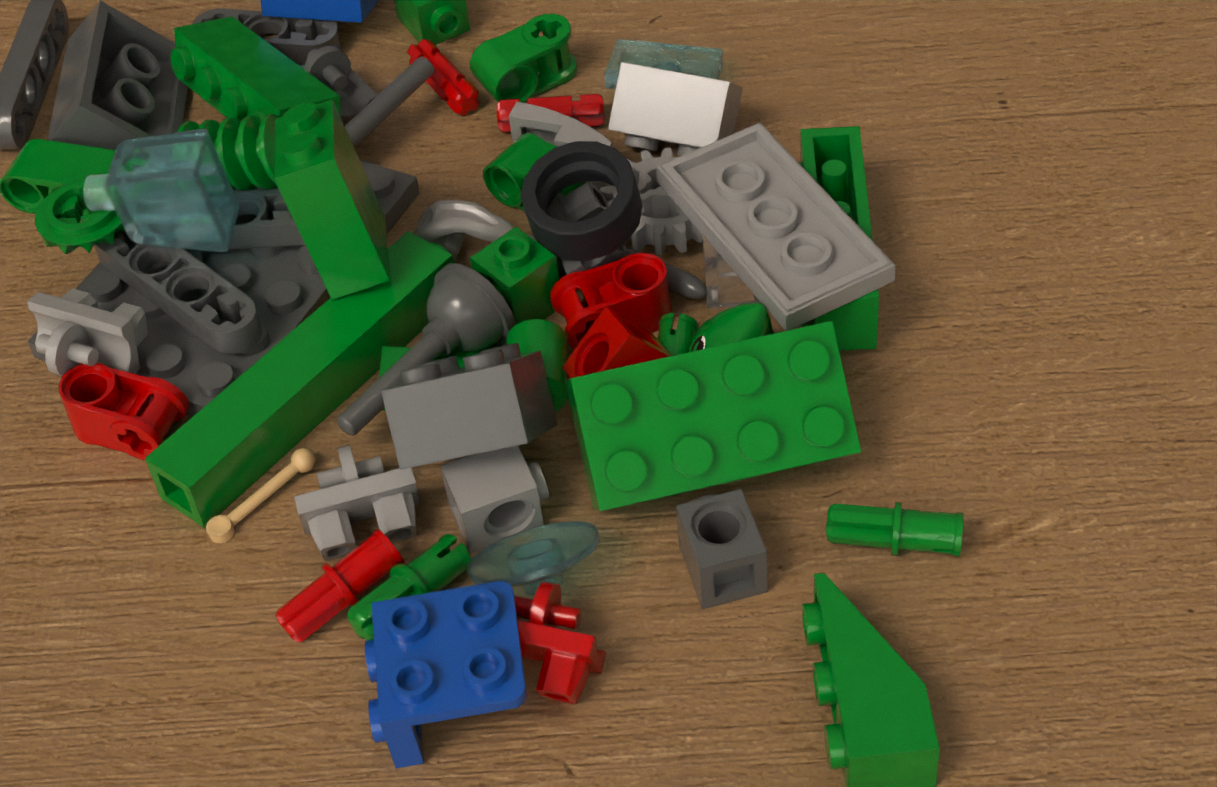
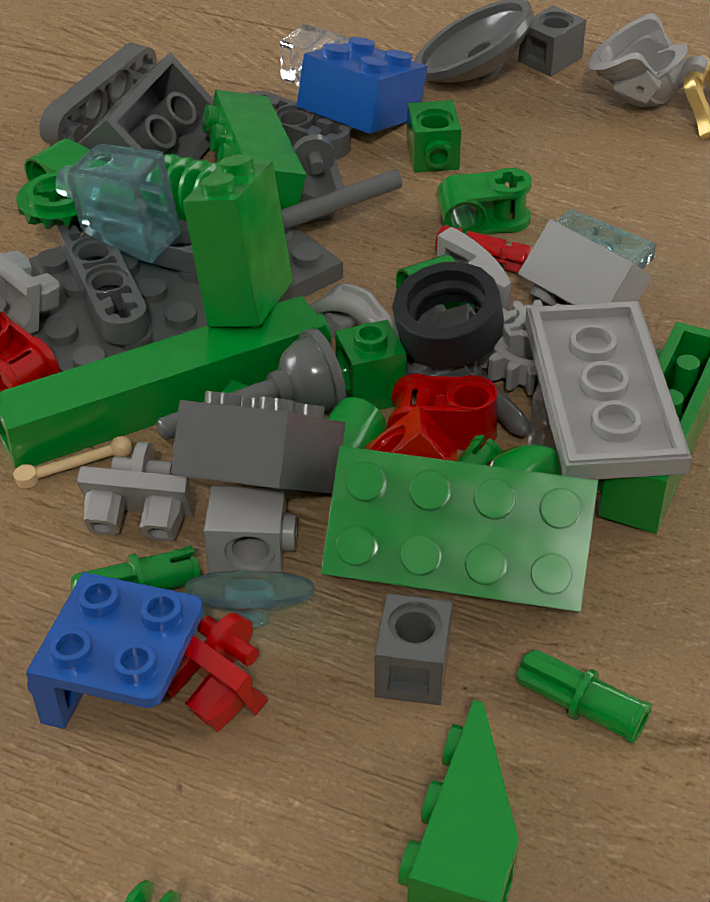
camera: 20 degrees right, 5 degrees down
red axle [275,529,405,643] -> none
red axle [407,39,480,116] -> none

